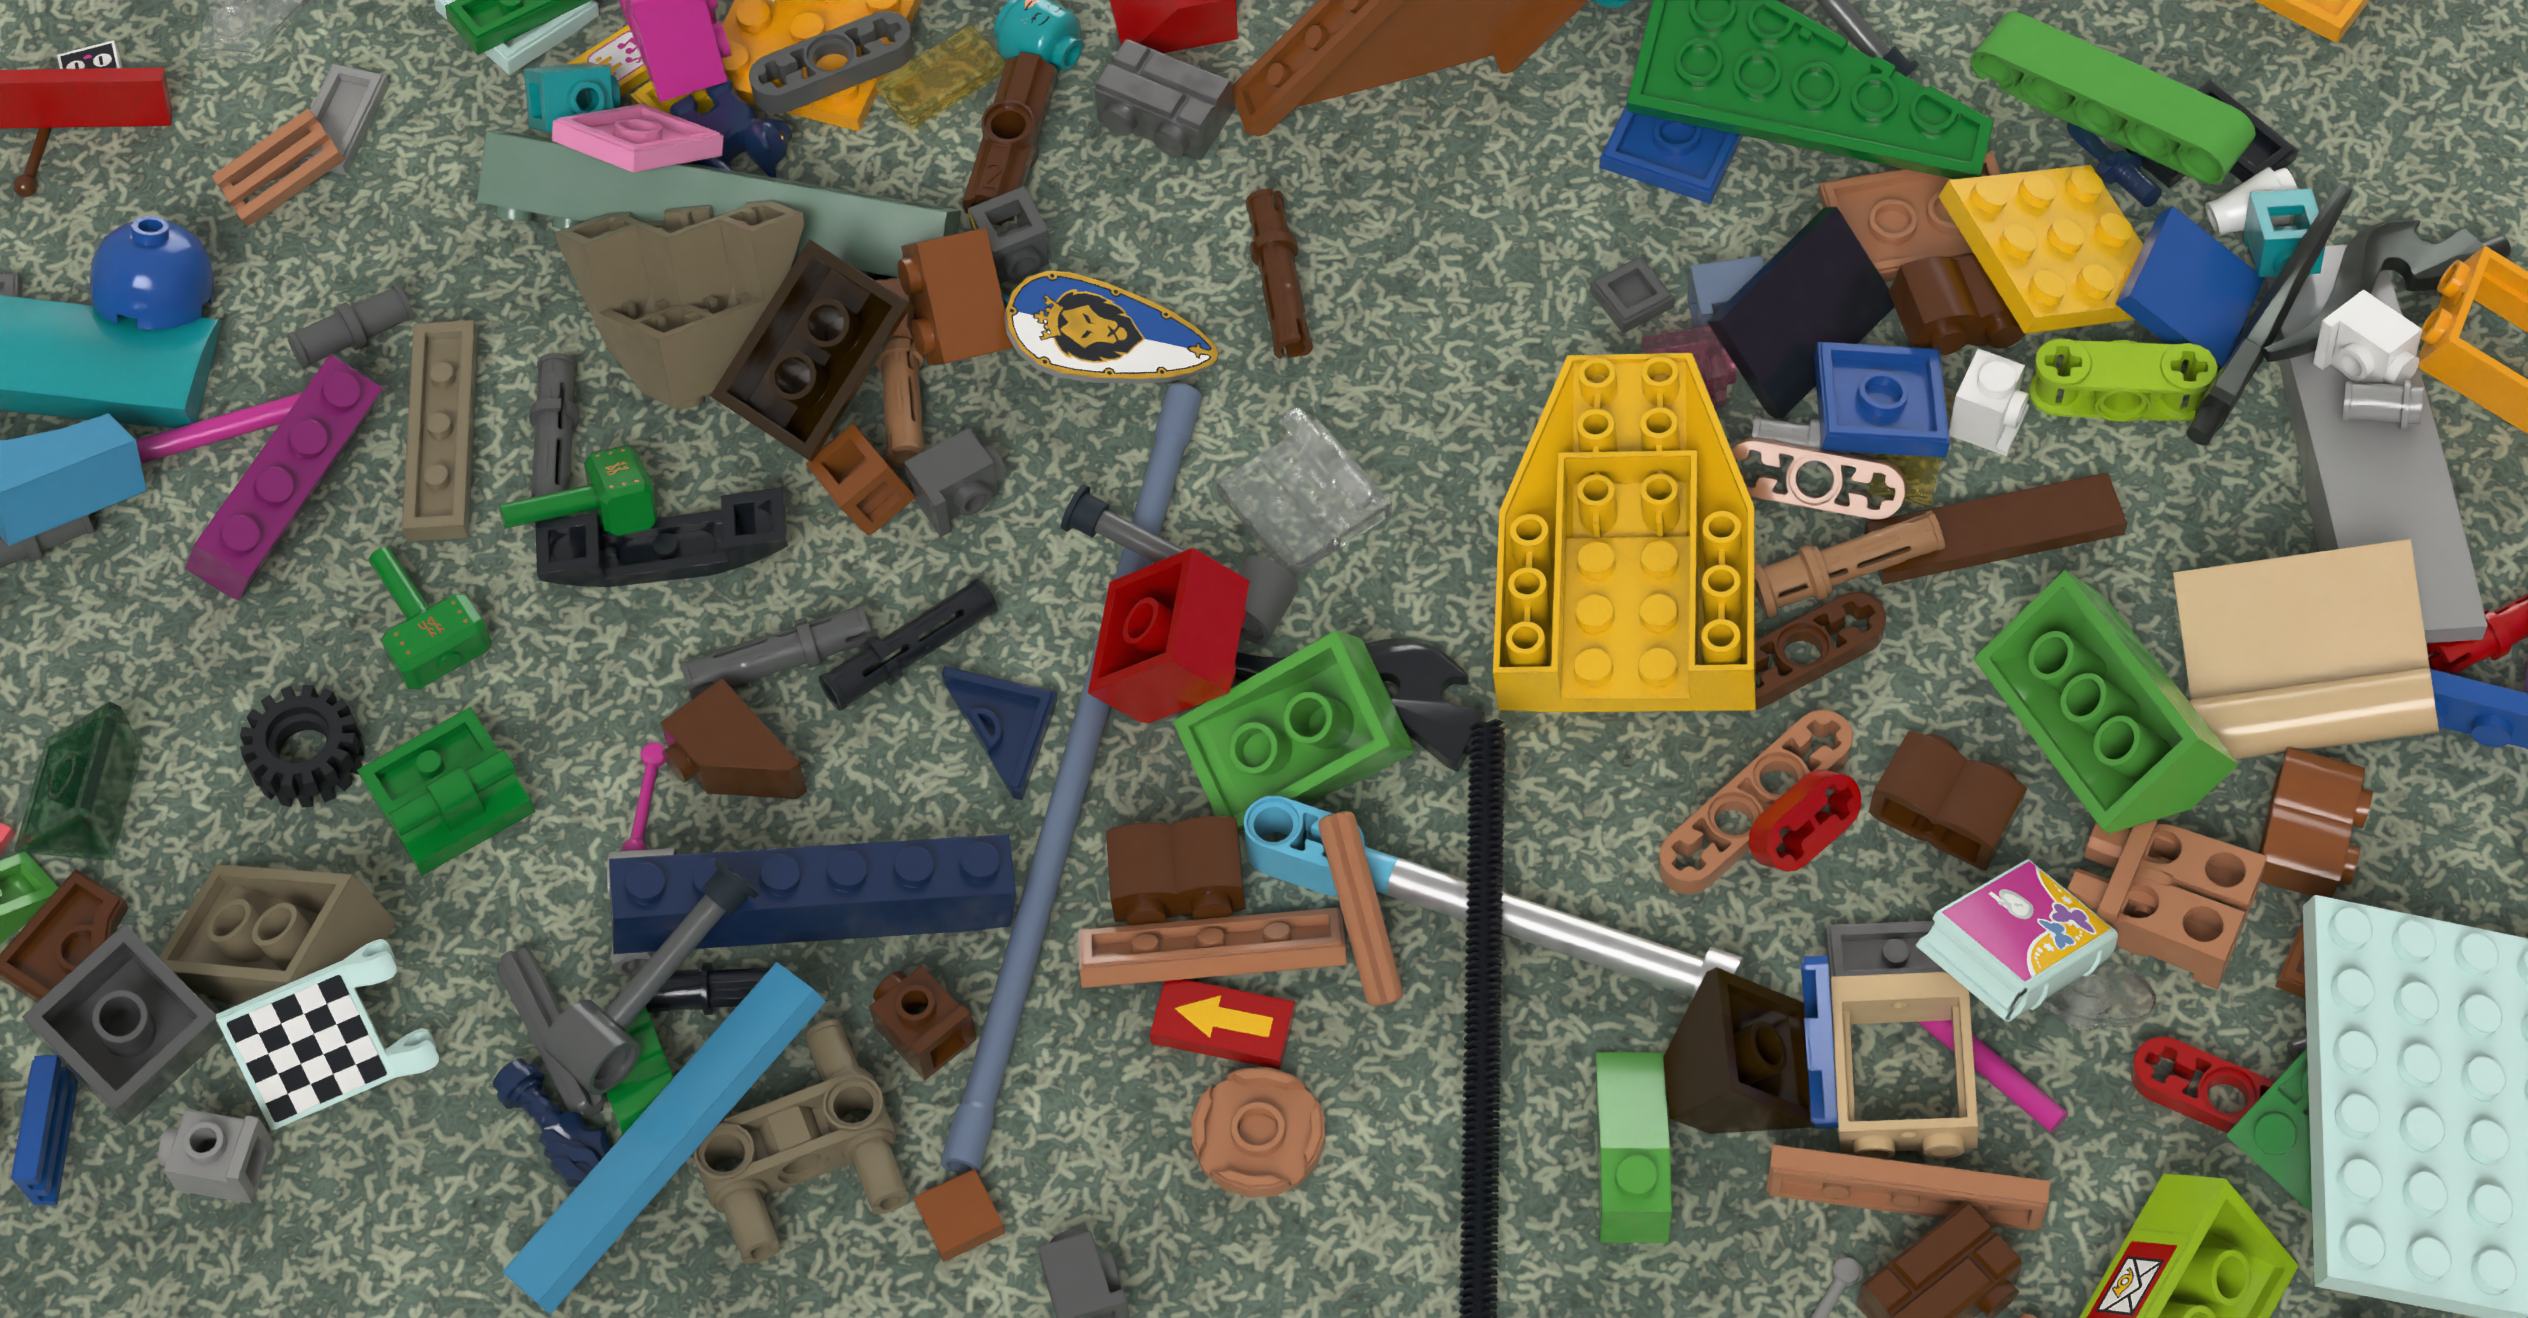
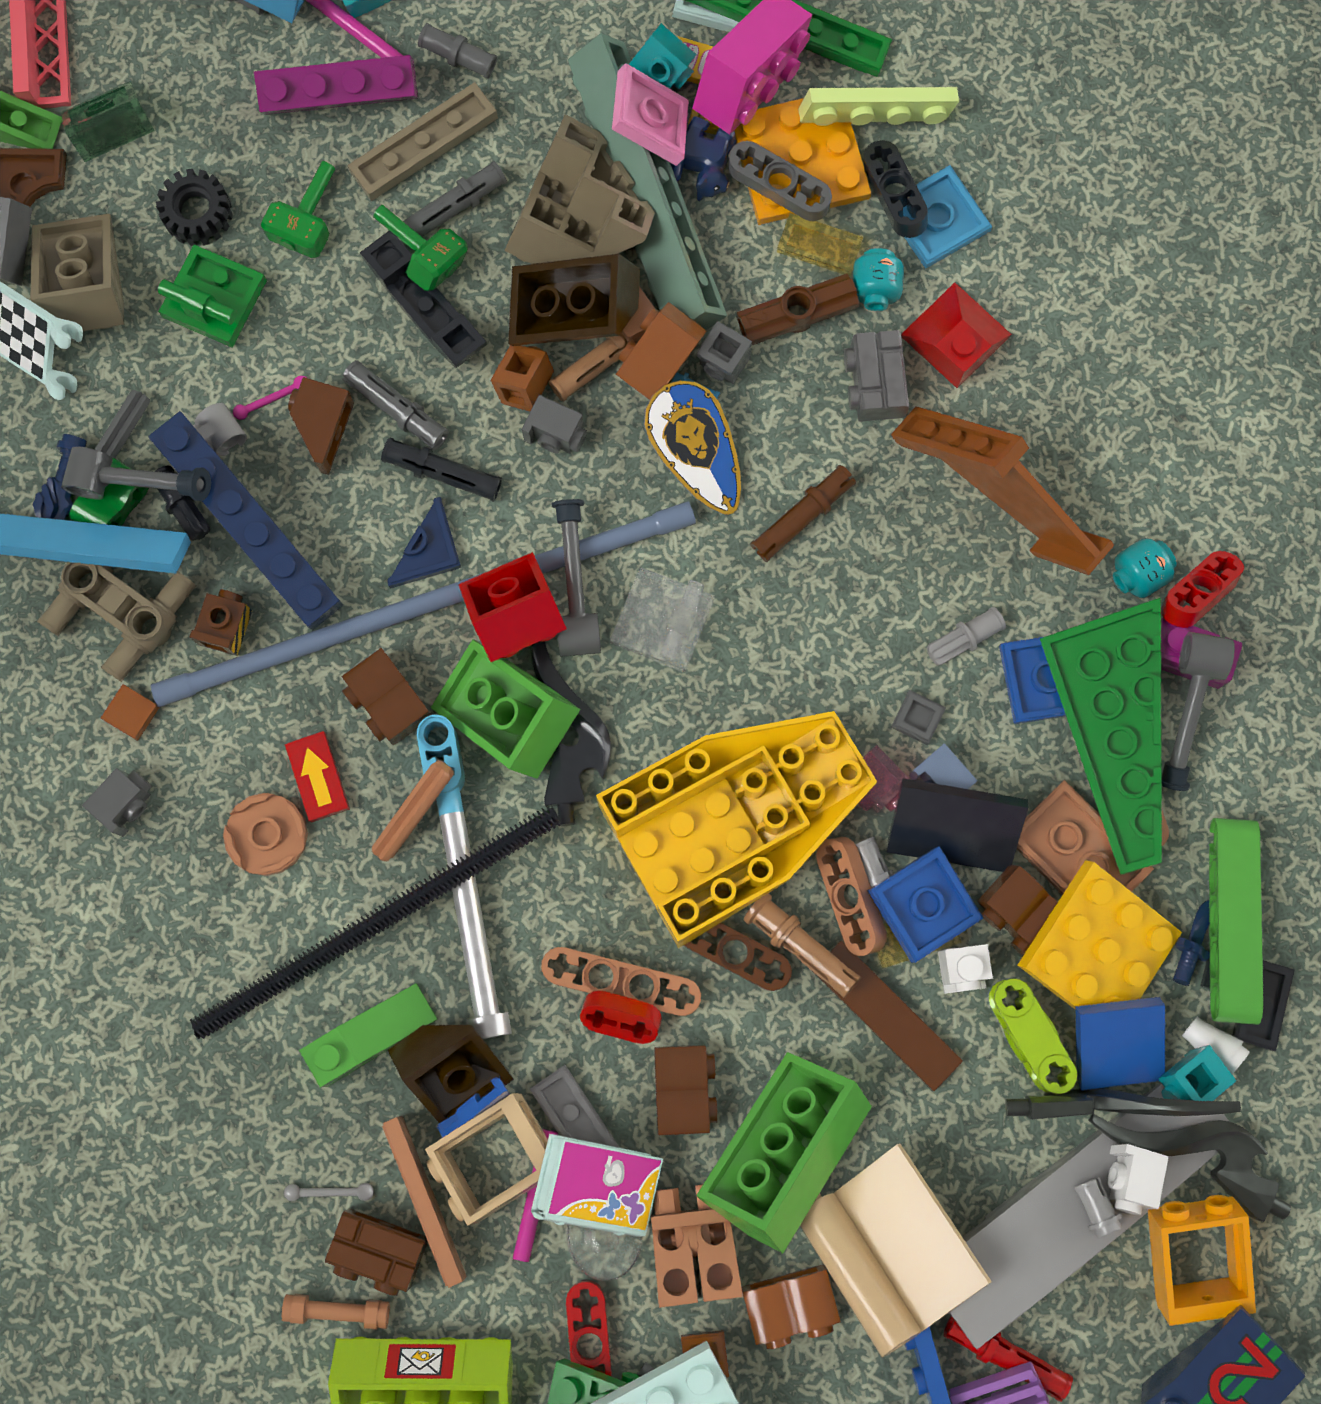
camera: 55 degrees right, 20 degrees up
nougat tile [1078,907,1347,988] -> none
none -> light grey axle [927,607,1006,666]

